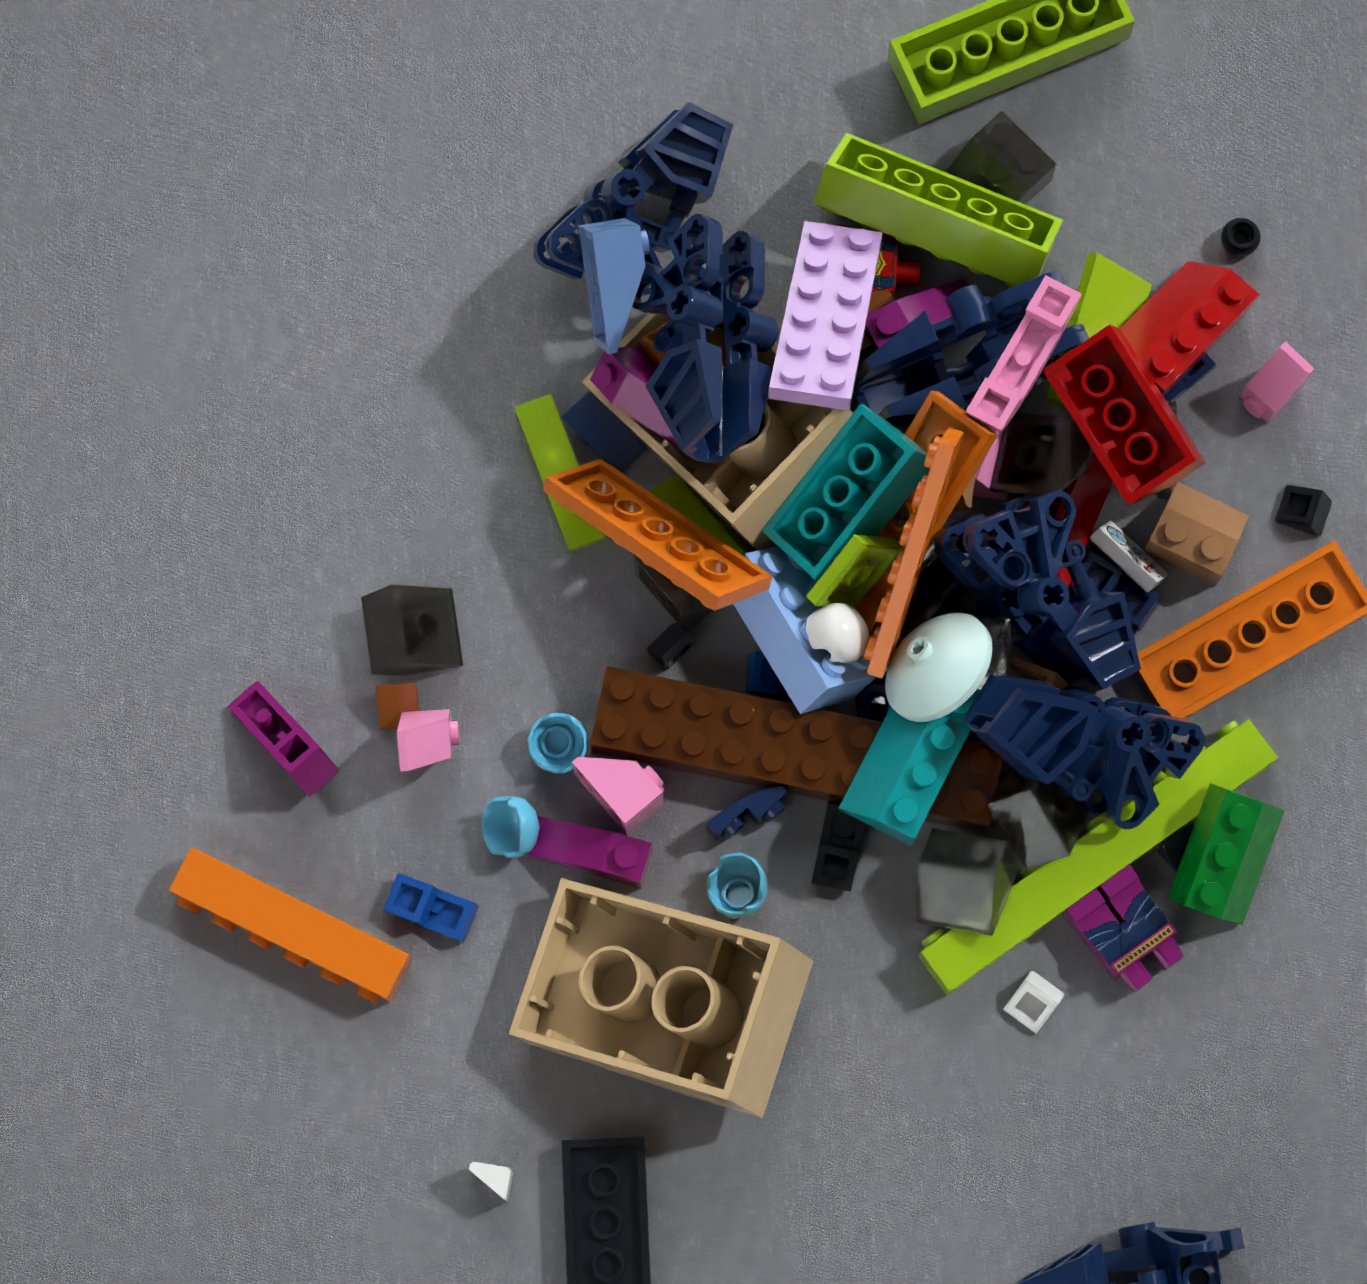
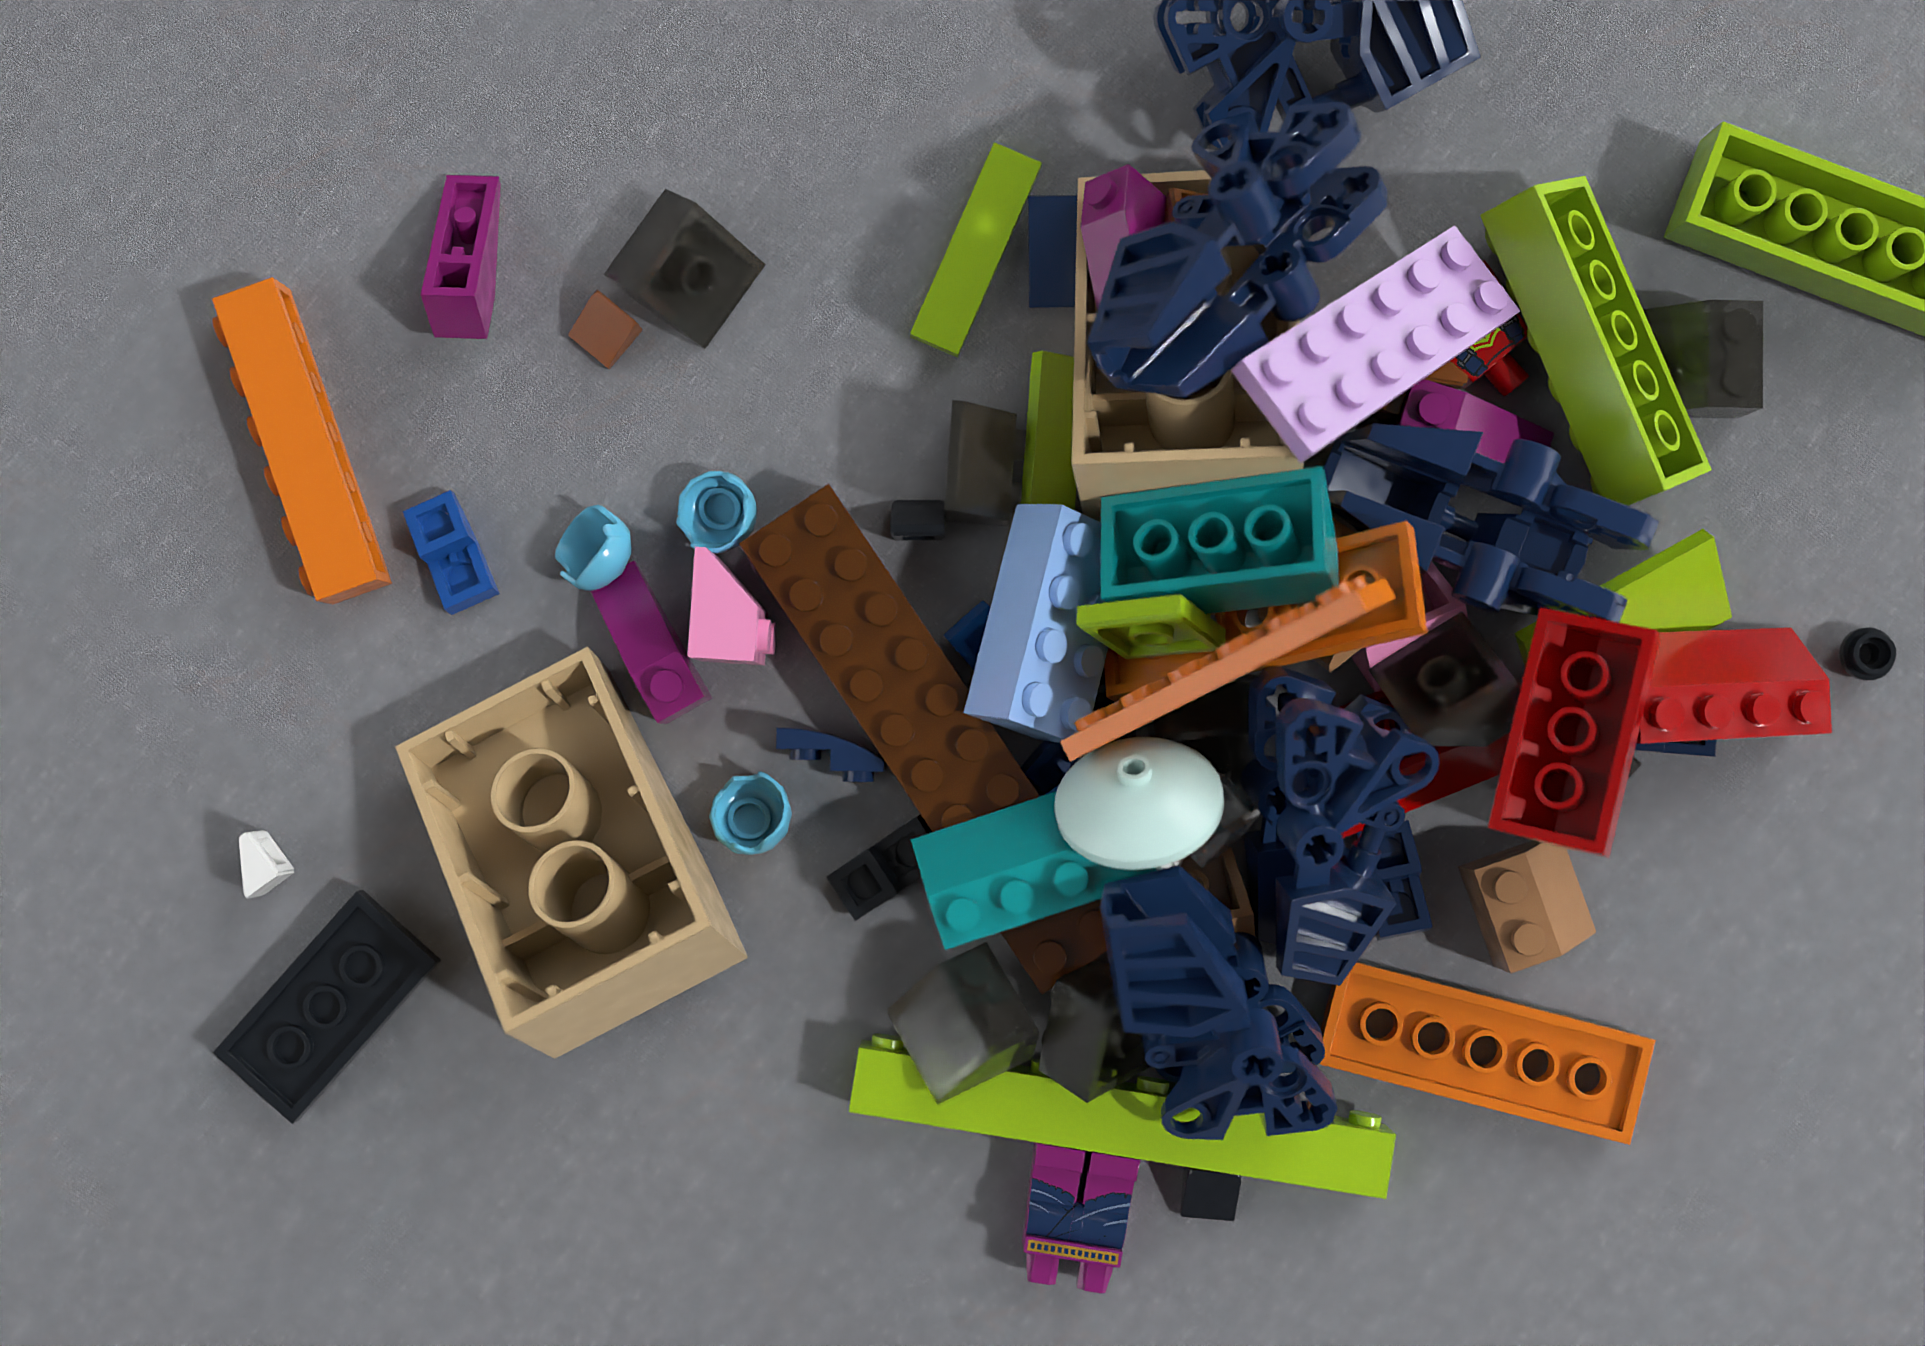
camera: 45 degrees right, 10 degrees up
bright pink slope [397,709,460,771] -> none
orange plate [543,459,773,611] -> none
medium blue slope [578,218,650,354] -> none
white hair [806,603,869,664] -> none
bright pink slope [965,275,1081,433] -> none
white slope [1003,971,1064,1034] -> none
white tile [1090,520,1168,592] -> none
green slope [1168,783,1285,925] -> none
bright pink slope [1240,341,1314,423] -> none
black slope [1275,485,1332,536] -> none

